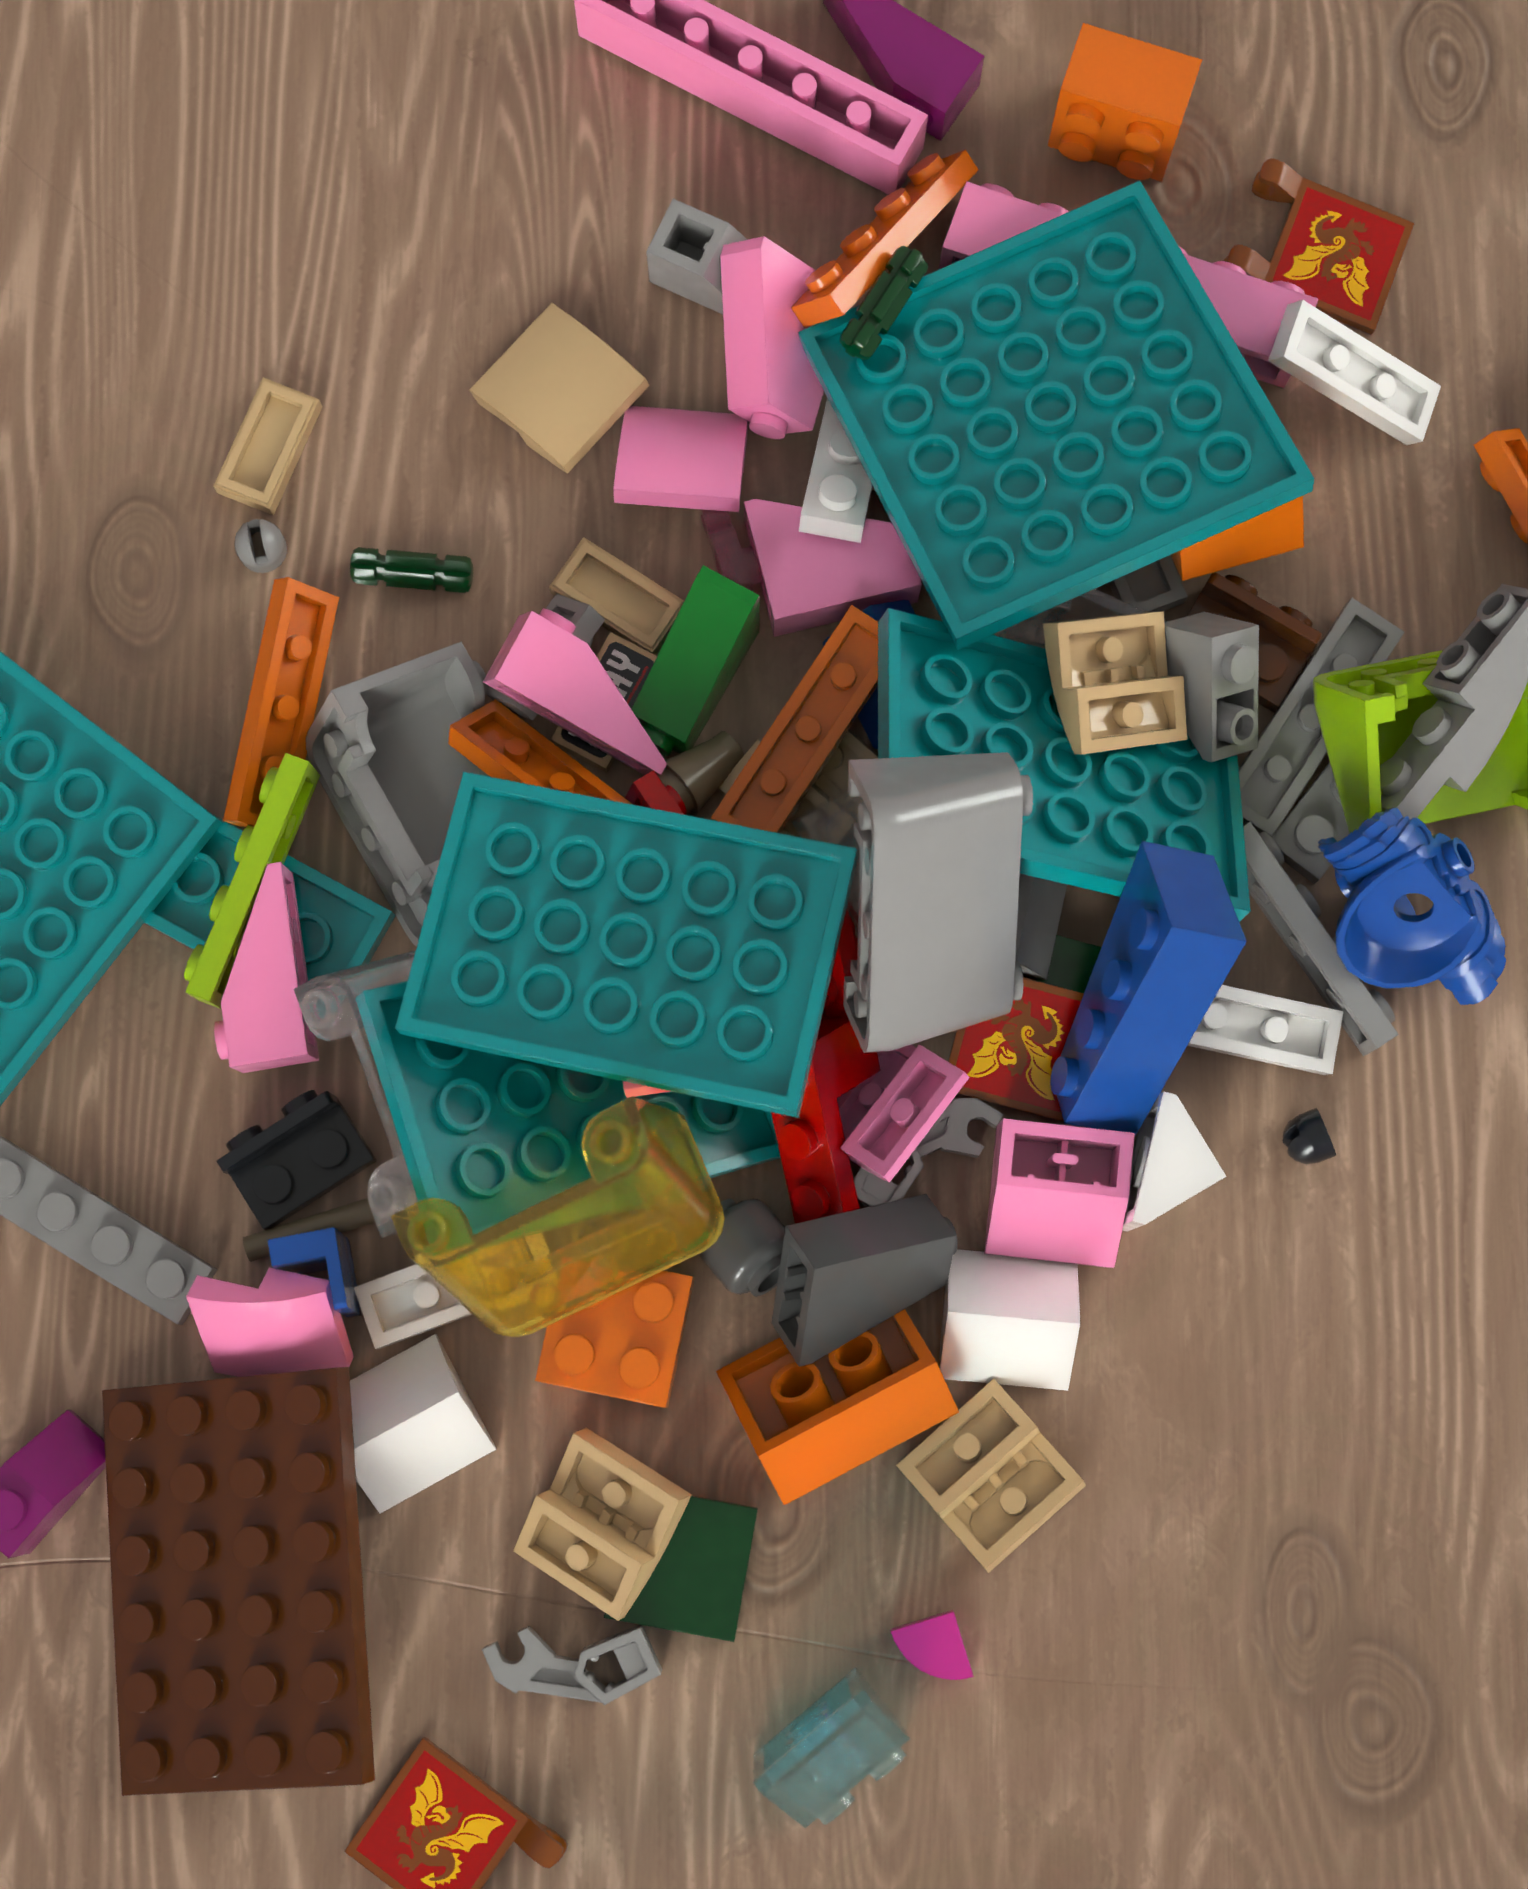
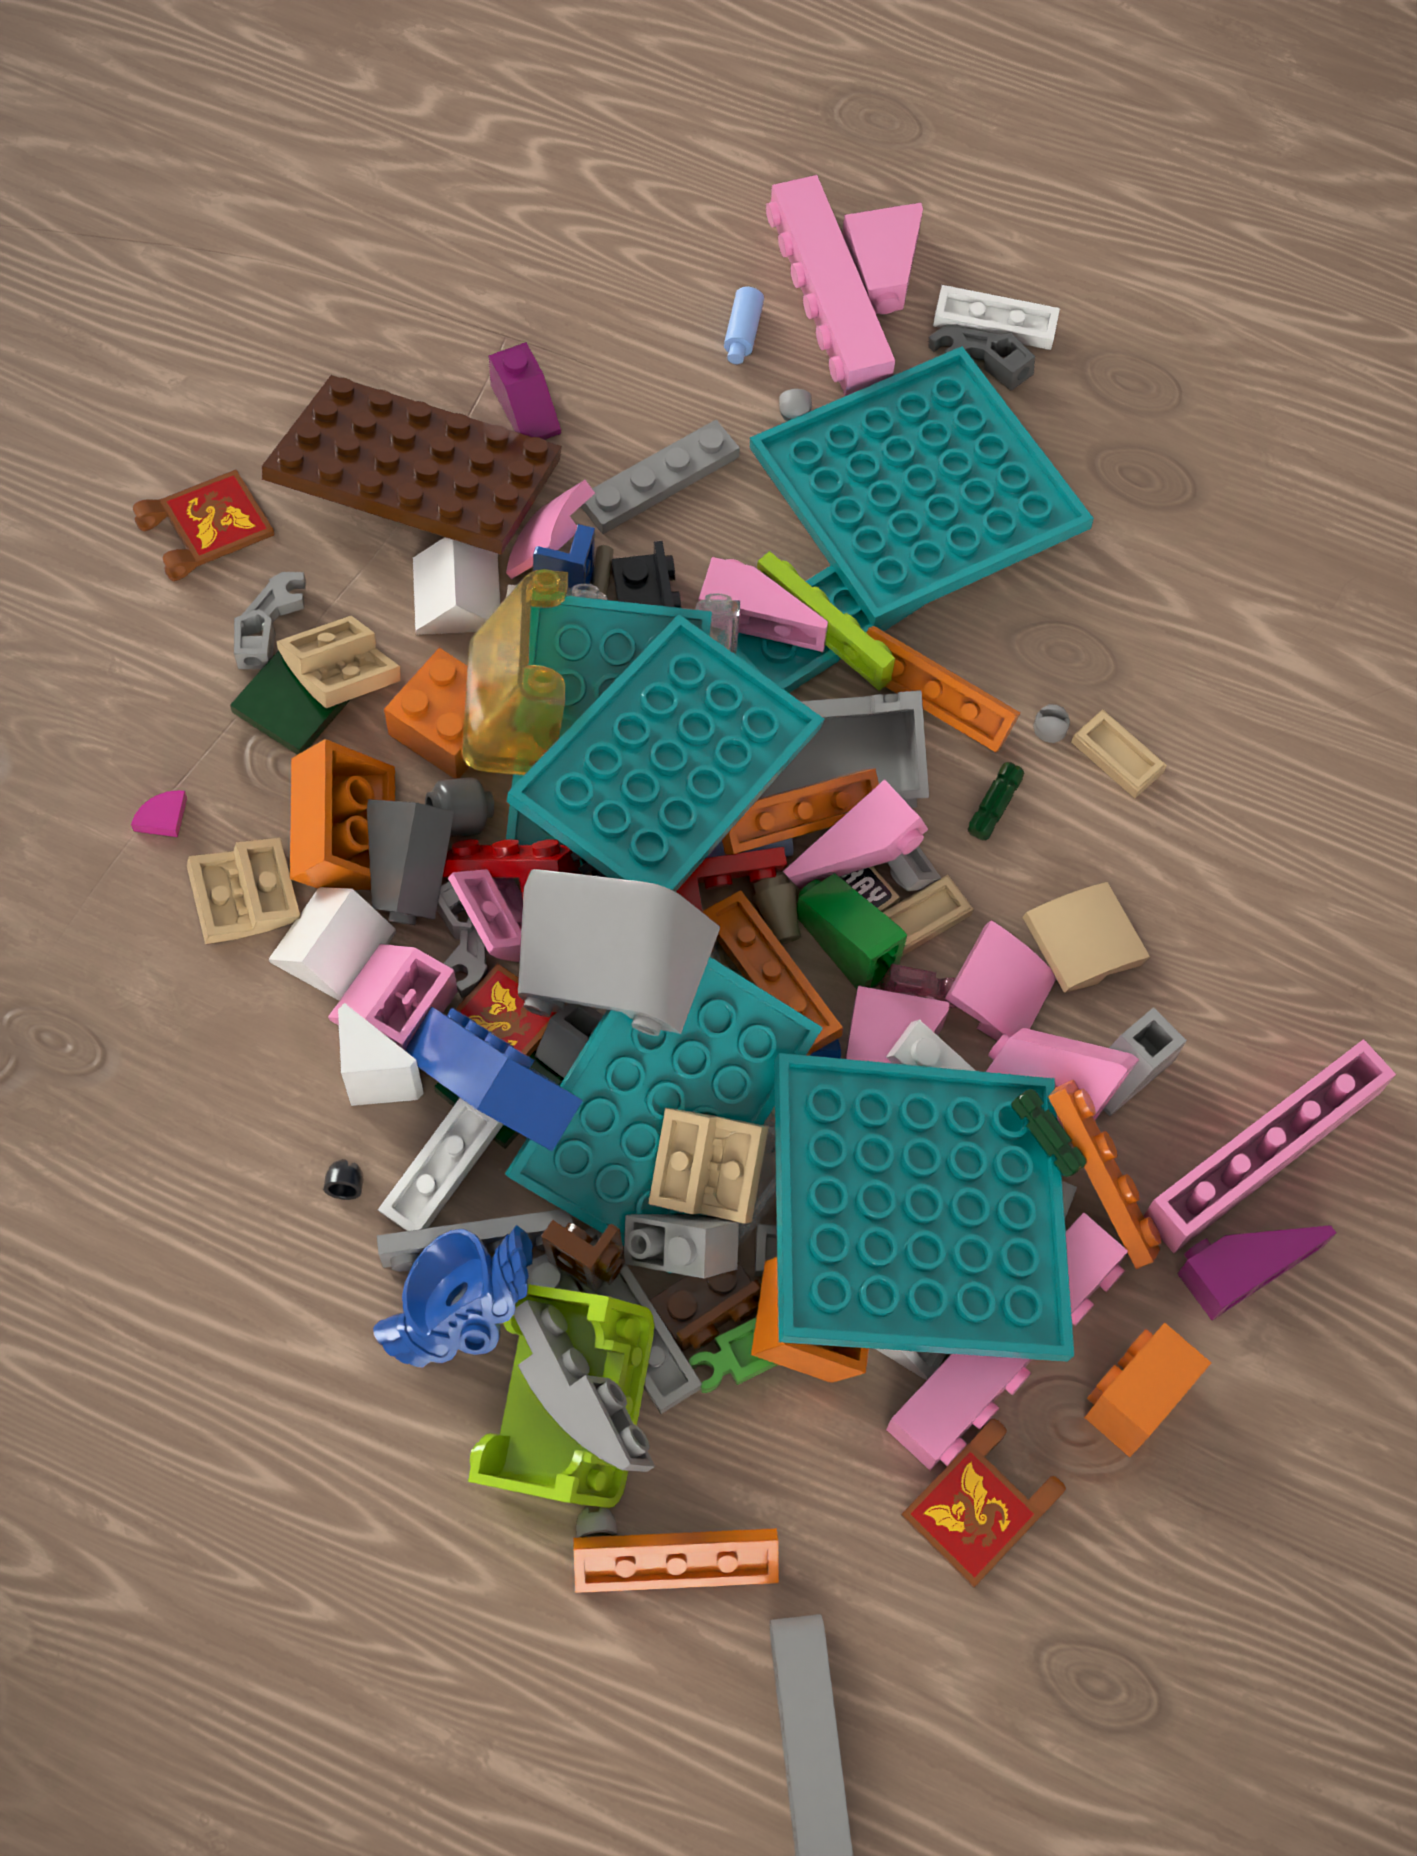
camera: 110 degrees right, 15 degrees down
clear light blue slope [753,1667,910,1828] -> none
white plate [1268,300,1441,445] -> none
none -> reddish brown bracket [541,1220,625,1293]
none -> bright green plate [688,1317,778,1393]

